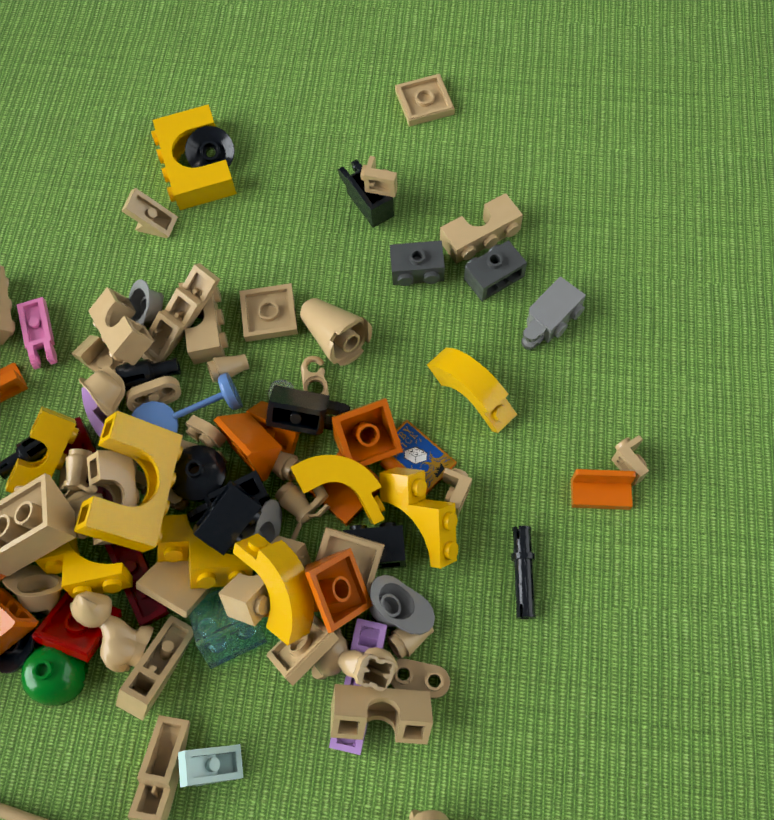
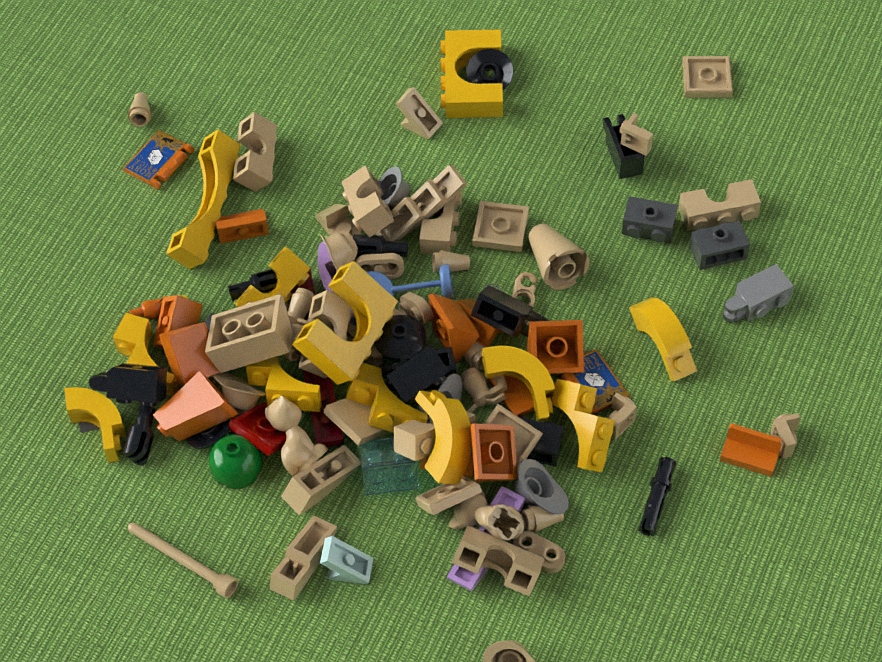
camera: 15 degrees right, 10 degrees down
bright pink hinge [17,297,58,370] -> none

